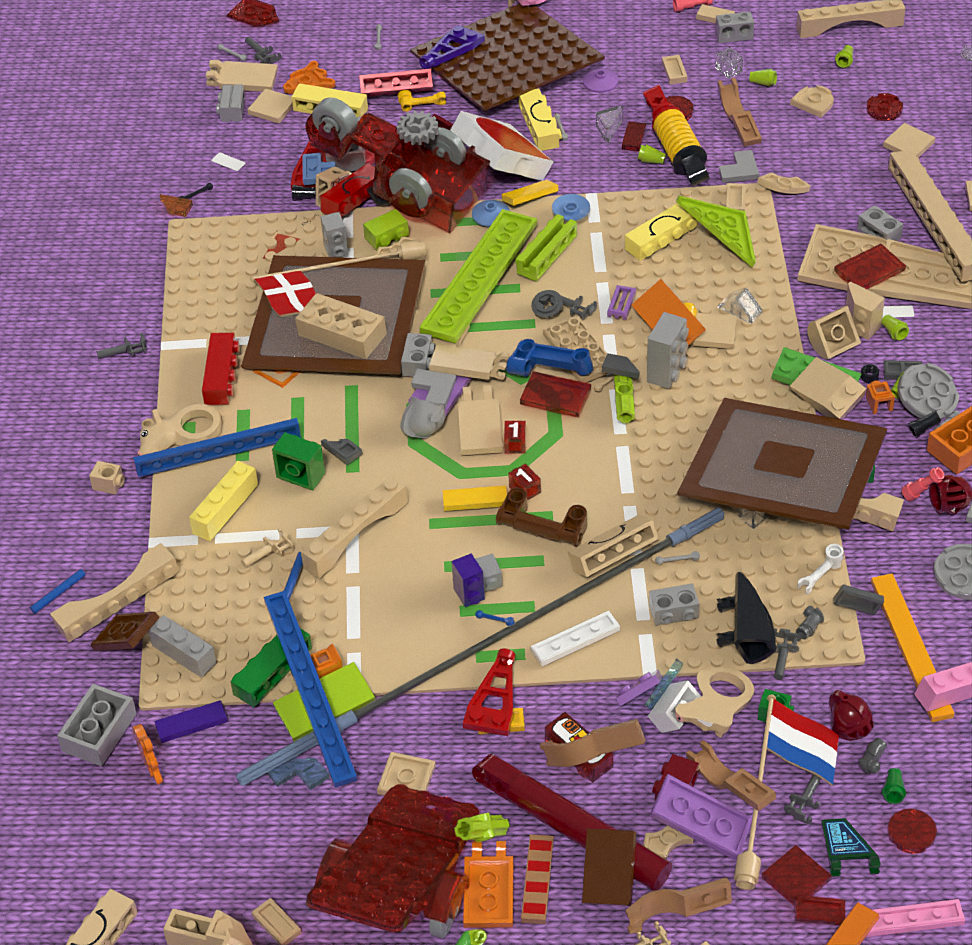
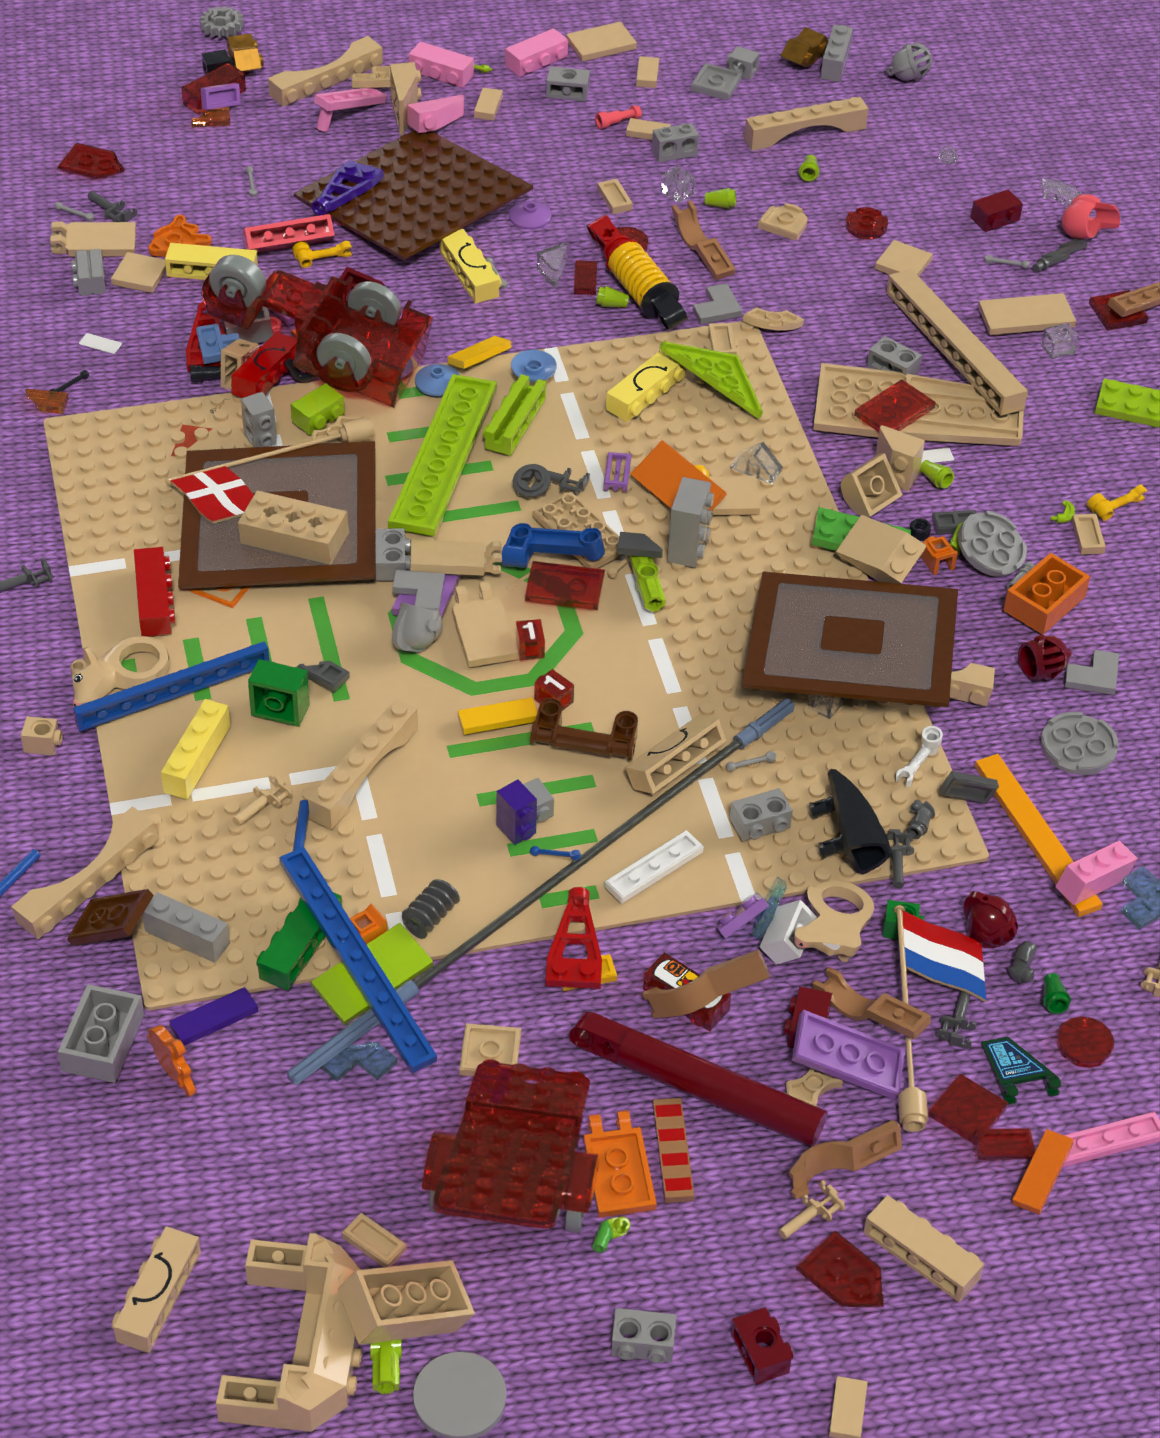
camera: 15 degrees left, 0 degrees up
light grey gear [397,110,438,145] -> none
white tile [451,111,553,181] -> none
lime piece [454,813,510,842] -> none
reddish brown tile [582,829,636,906] -> none
coral piece [902,467,945,501] -> none
black pin [908,411,941,438] -> none
none -> dark grey piece [402,879,460,939]

